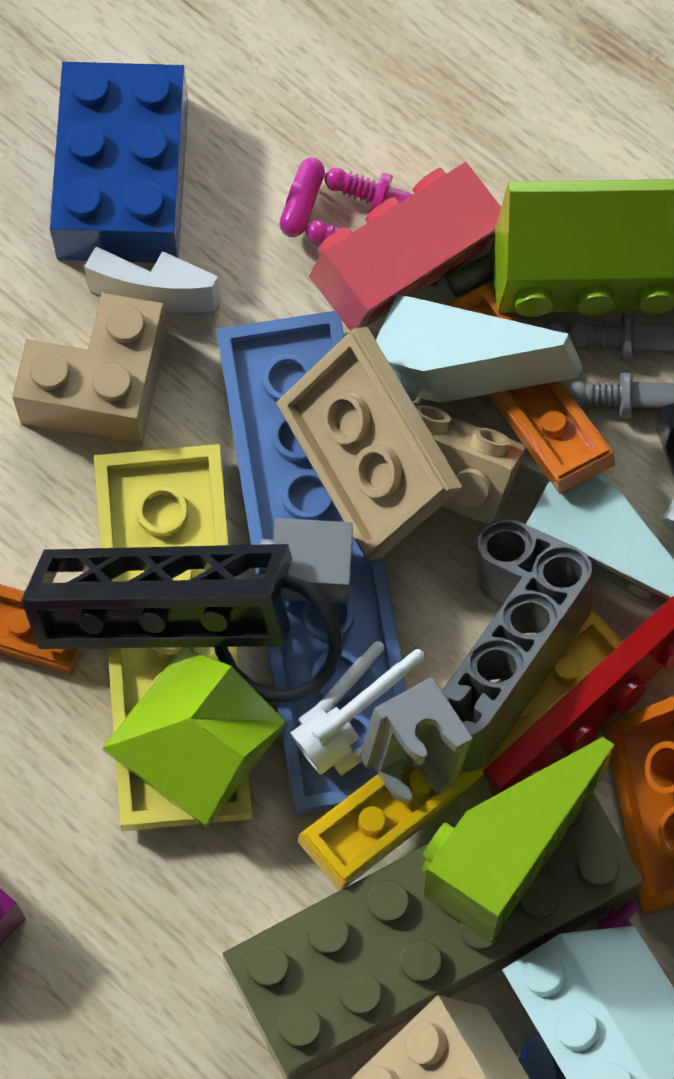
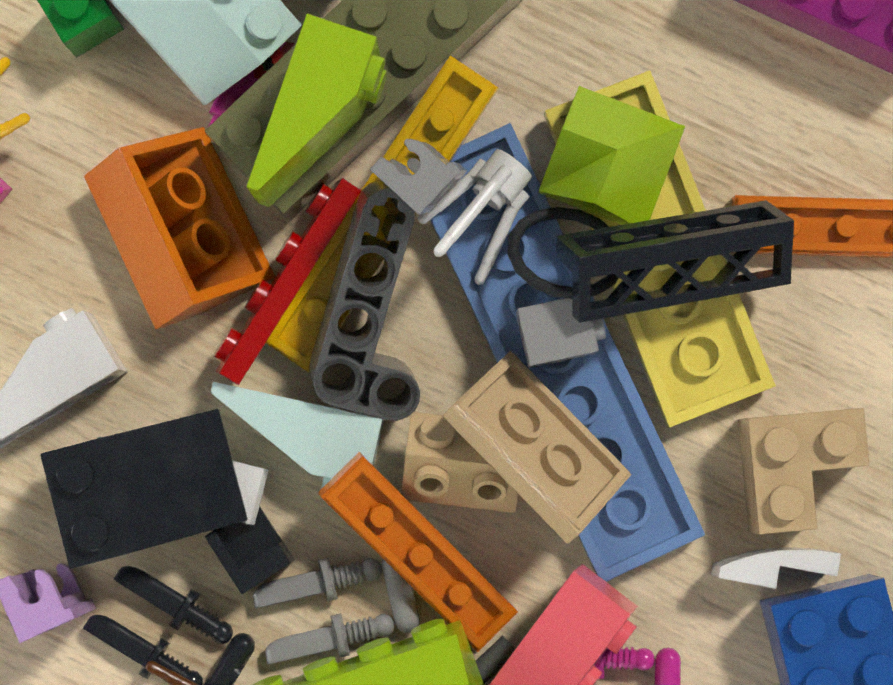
camera: 165 degrees right, 15 degrees up
light aqua slope [376,294,583,403] -> none

